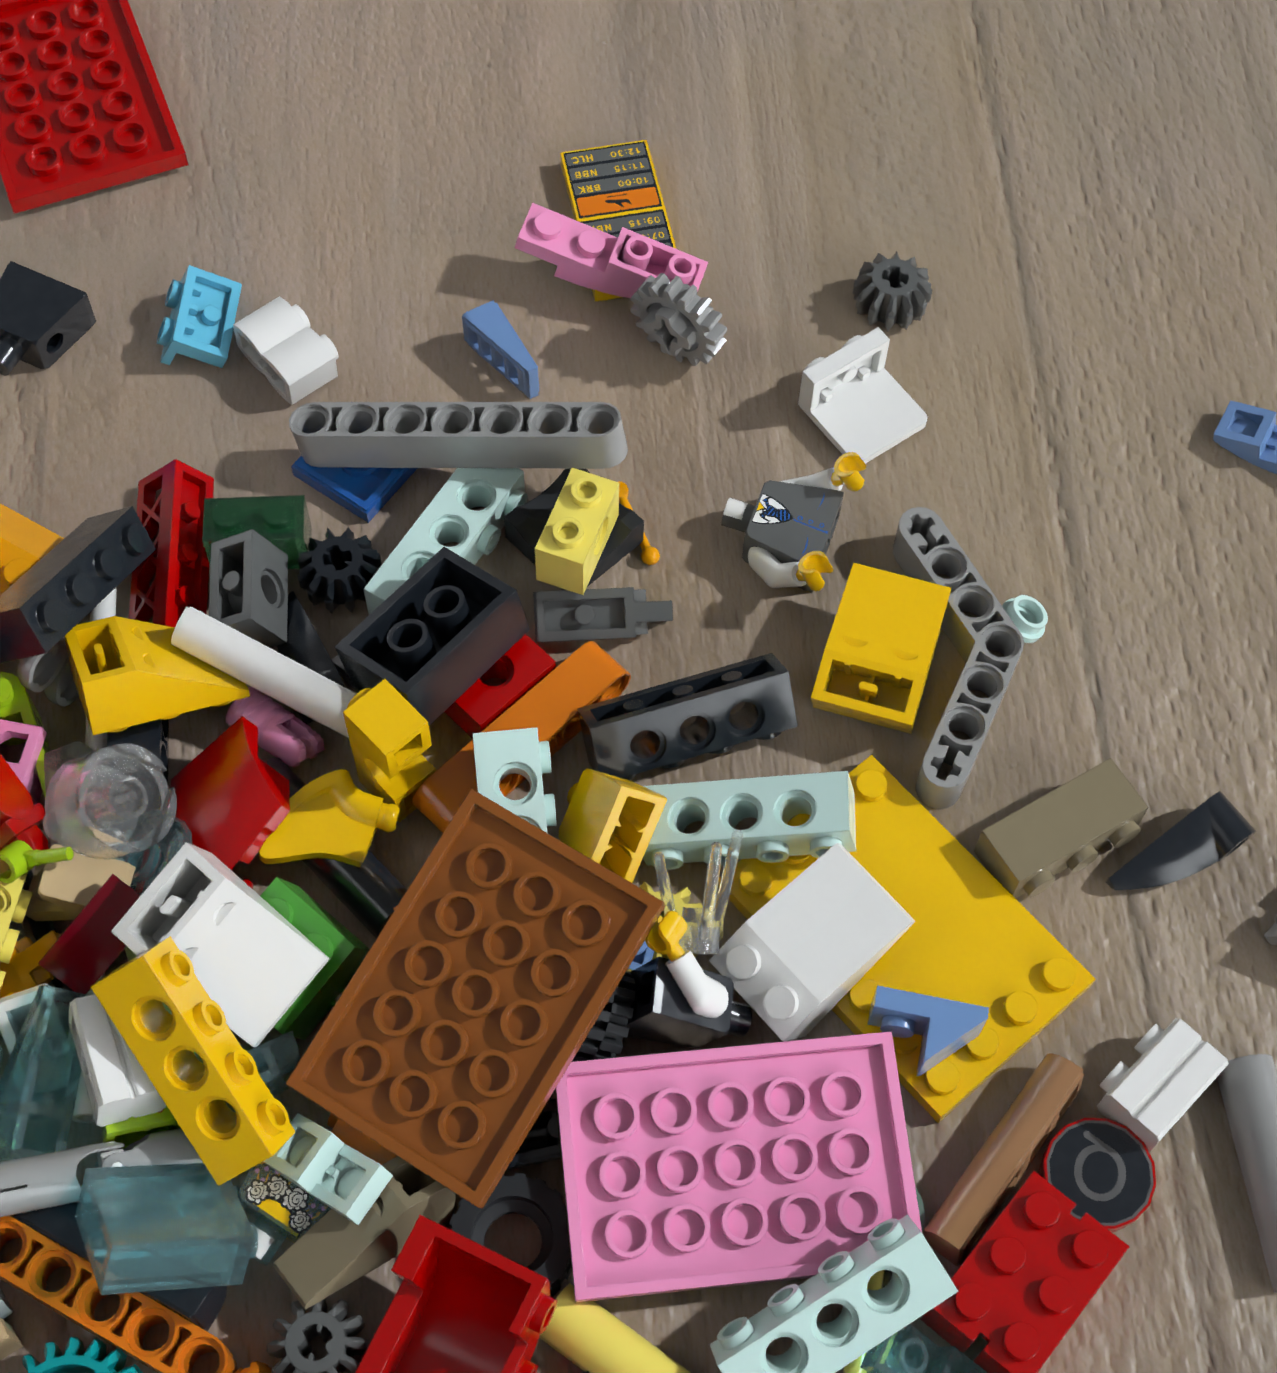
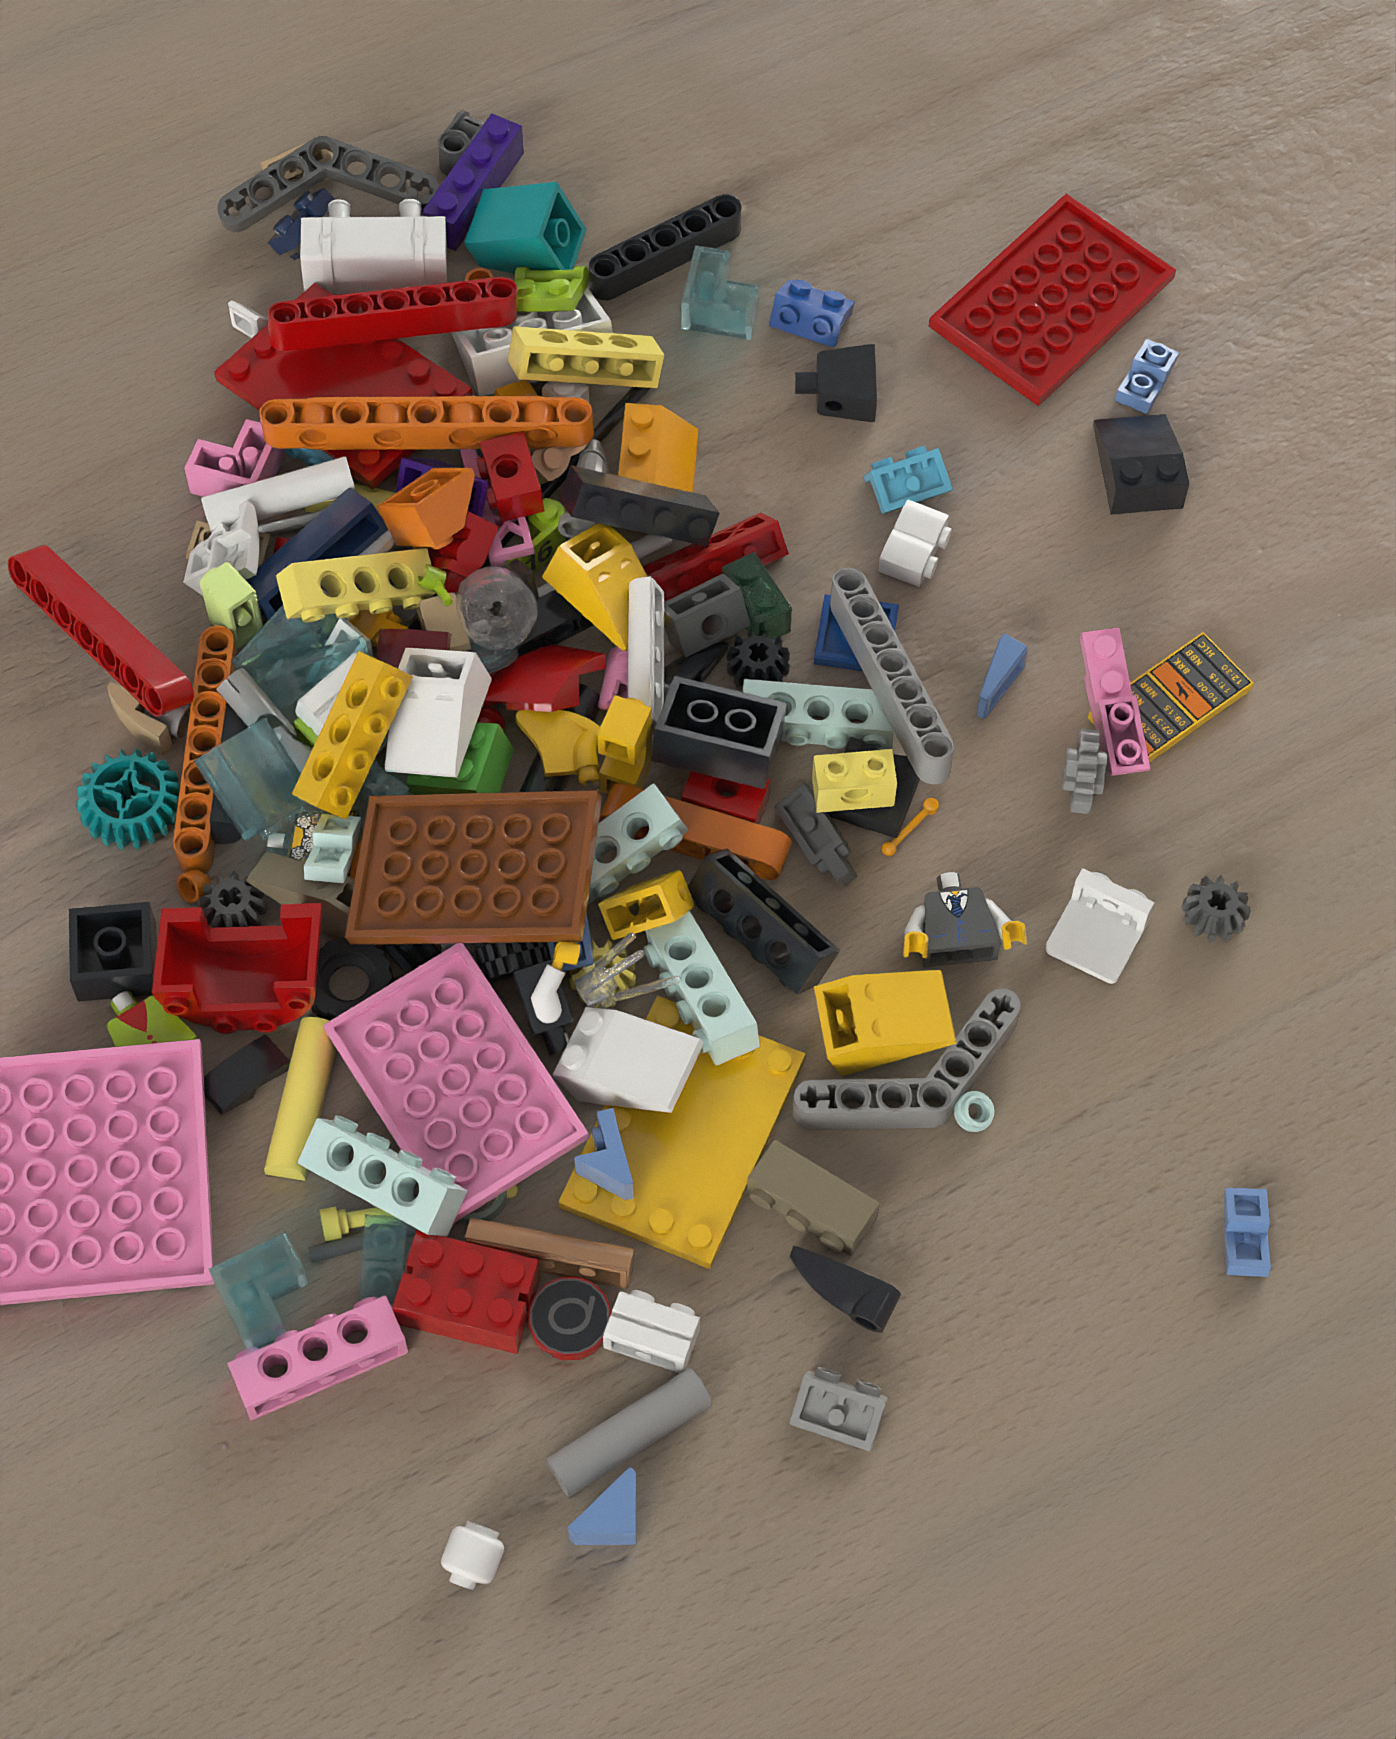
camera: 65 degrees right, 0 degrees up
none -> black slope [1093,414,1189,515]
none -> medium blue slope [1114,339,1179,414]

